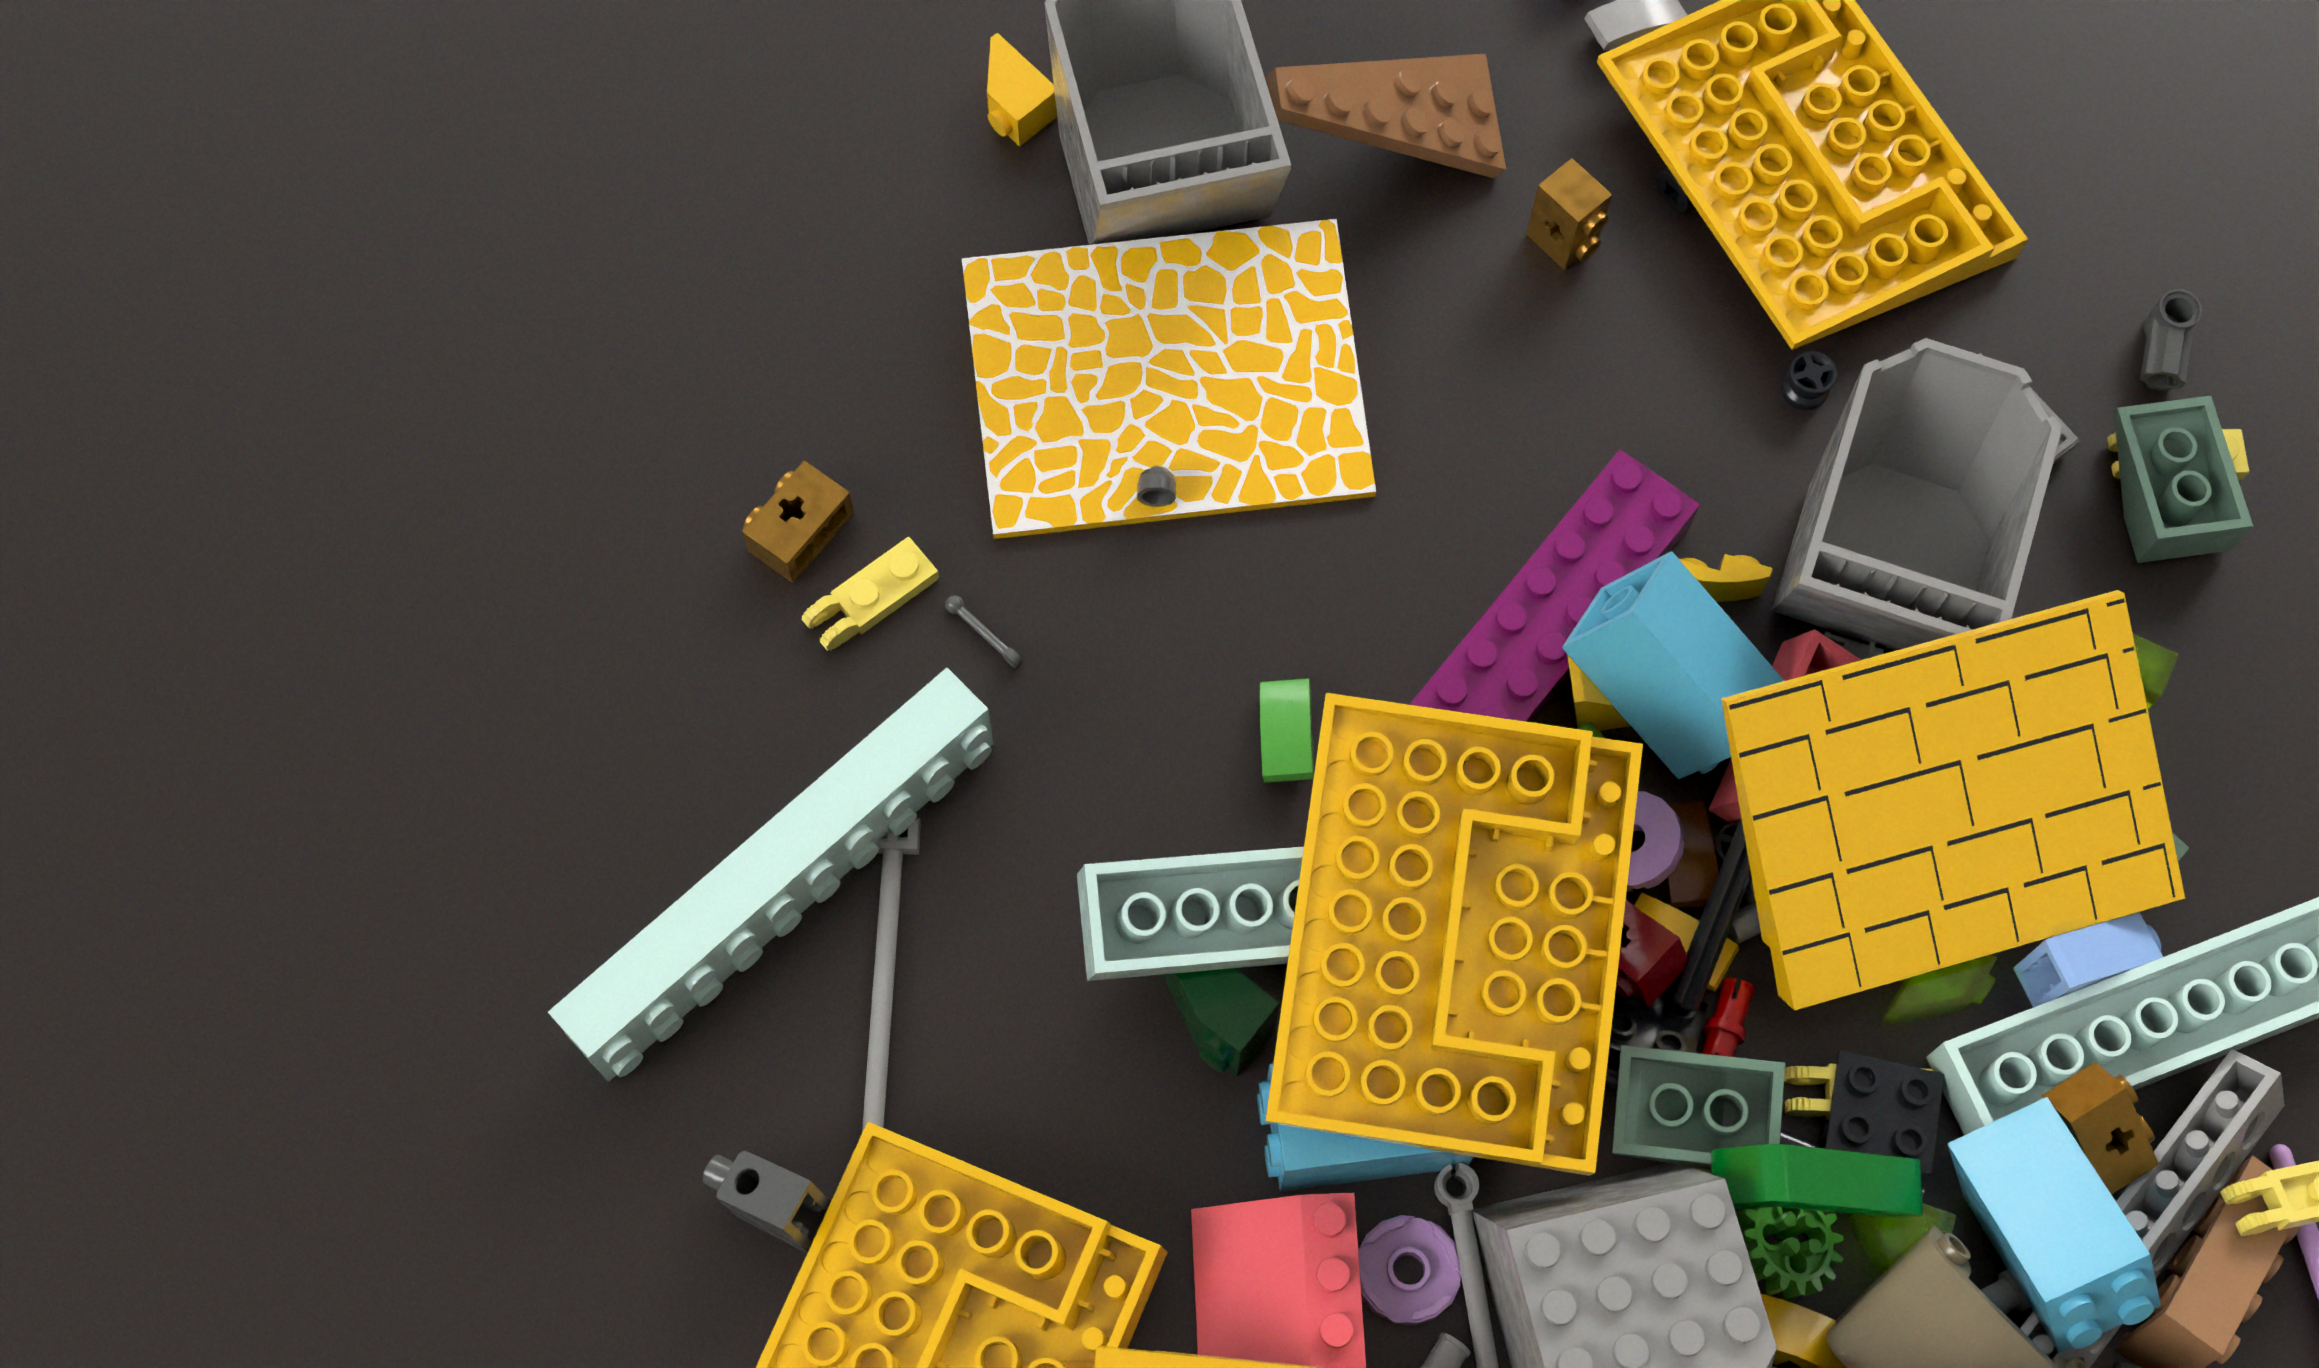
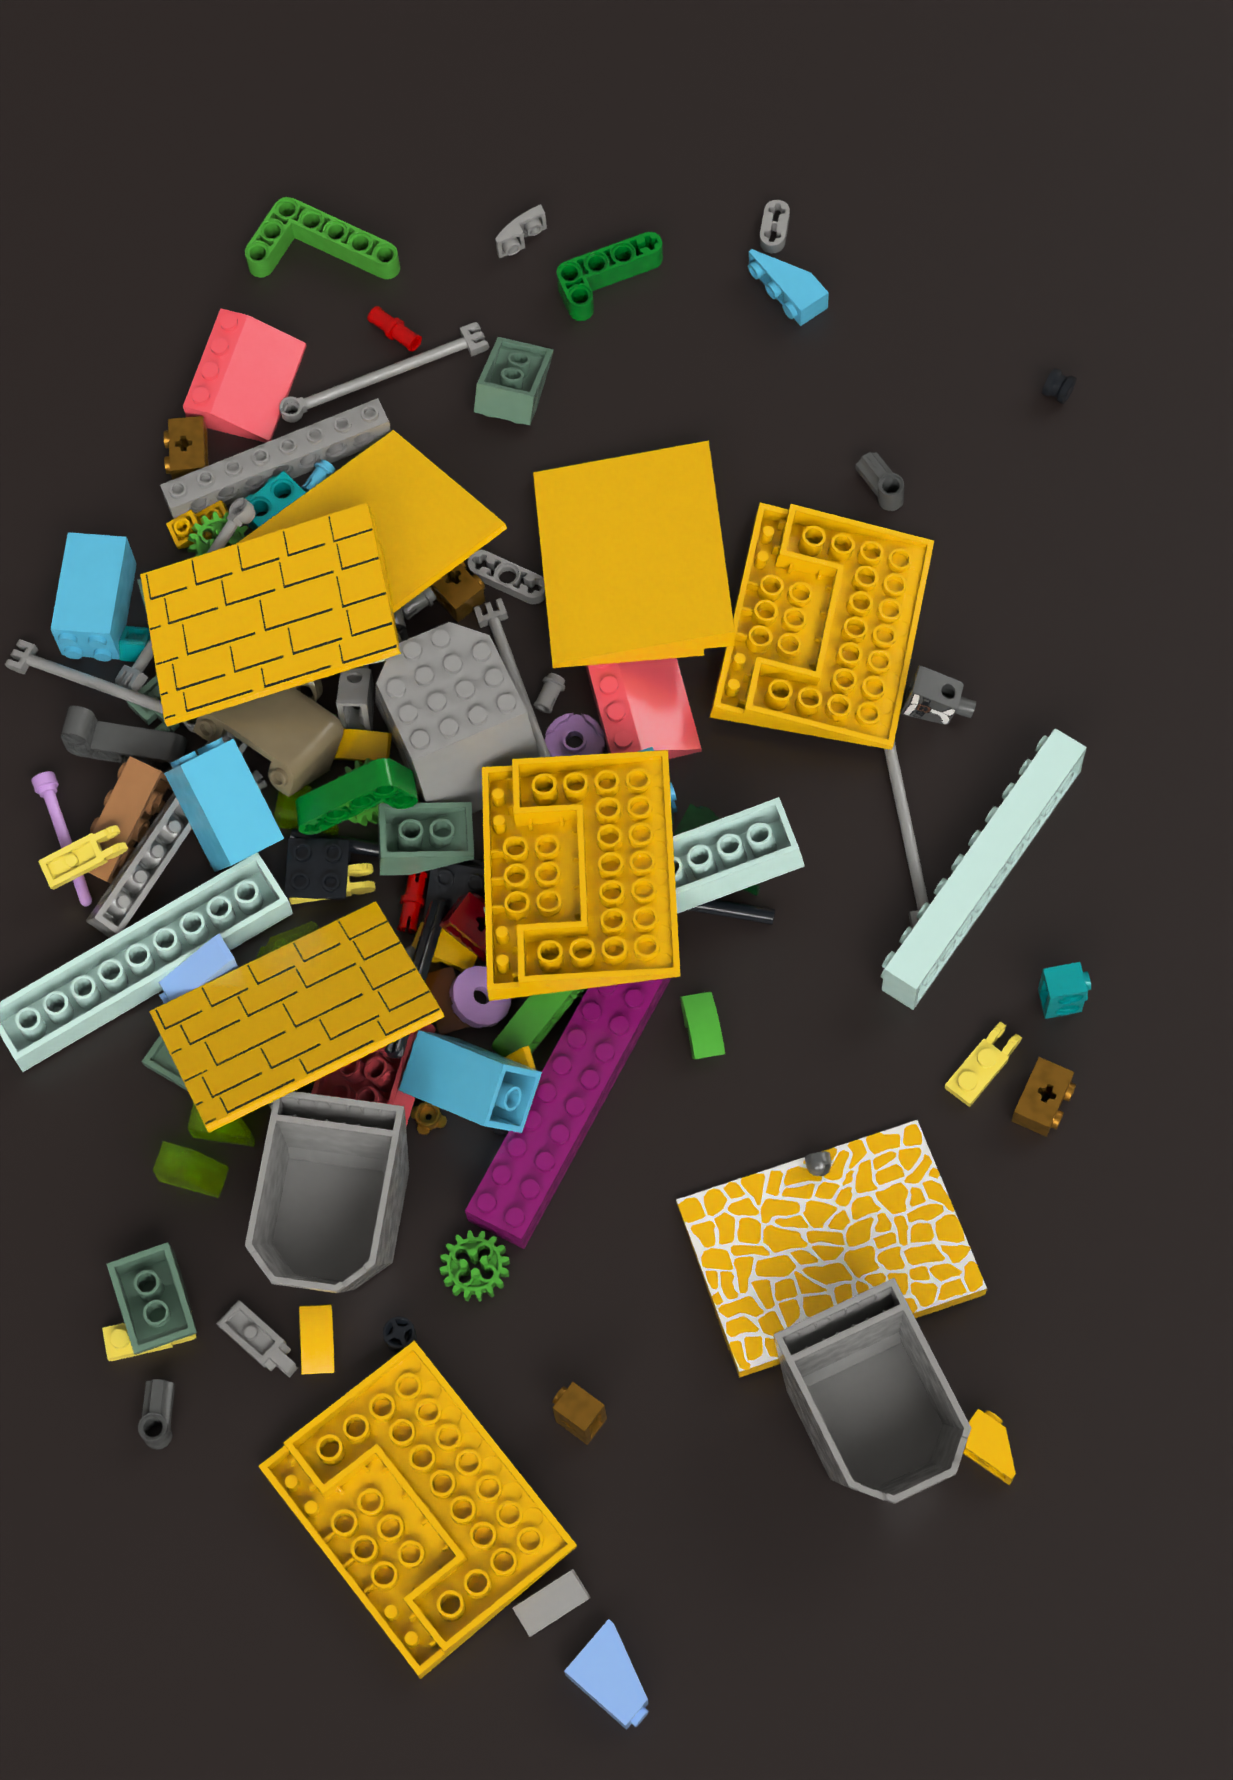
camera: 175 degrees right, 0 degrees up
dark grey hinge [945,595,1023,669] -> none
medium nougat wing [1265,54,1506,179] -> none
yellow slope [1678,554,1773,602] -> none
pearl gold brick [2041,1062,2159,1195] -> none
none -> bright green gear [440,1230,510,1302]
none -> teal brick [1038,962,1091,1019]

